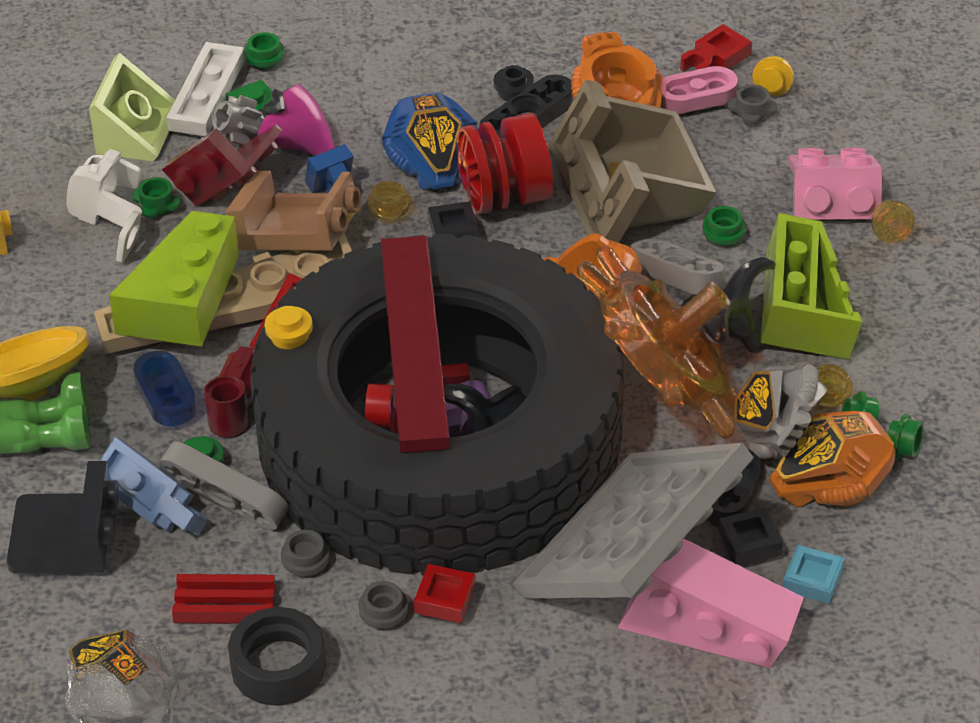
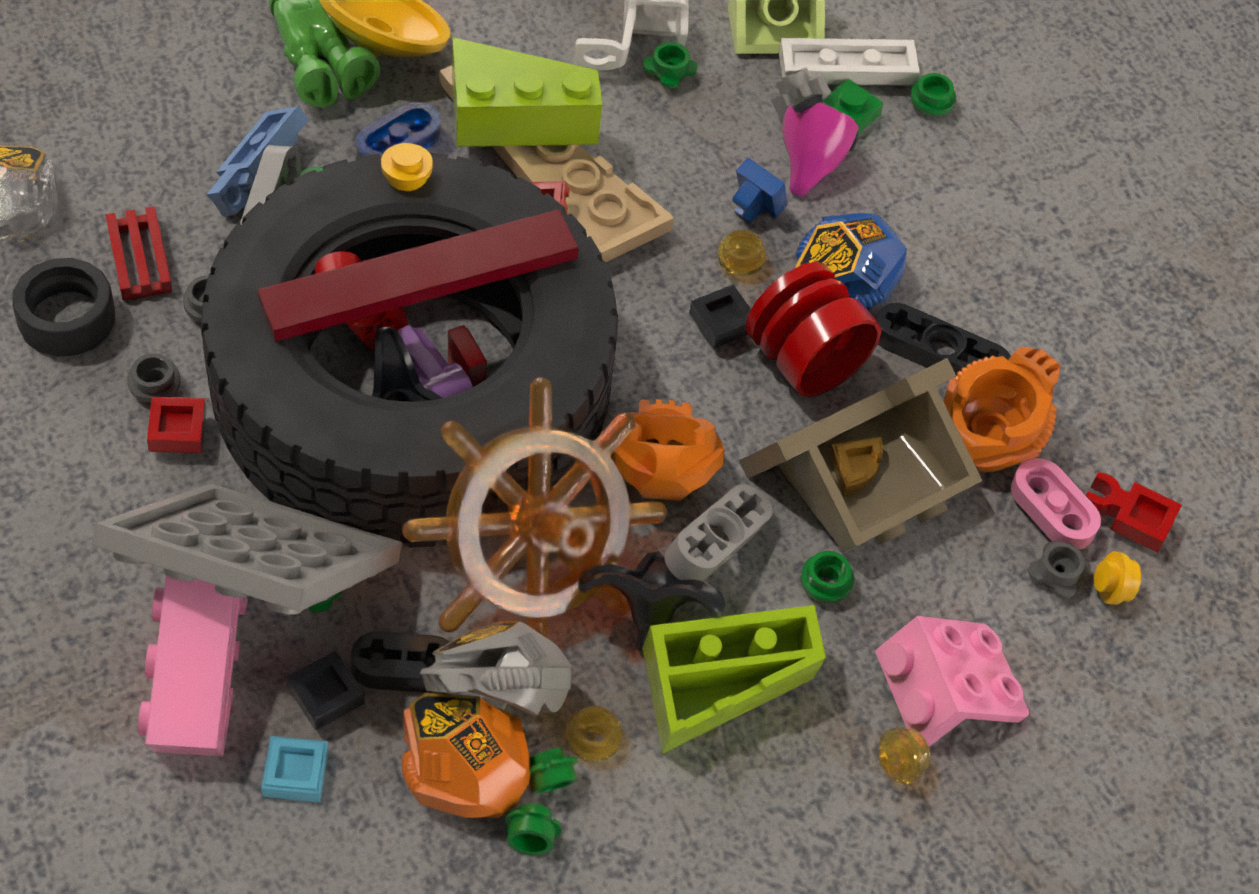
camera: 65 degrees right, 10 degrees up
black bracket [7,461,119,573] -> none
dark red bracket [161,123,283,207] -> none
medium nougat panel [225,171,361,250] -> none
black plate [493,65,534,101] -> none

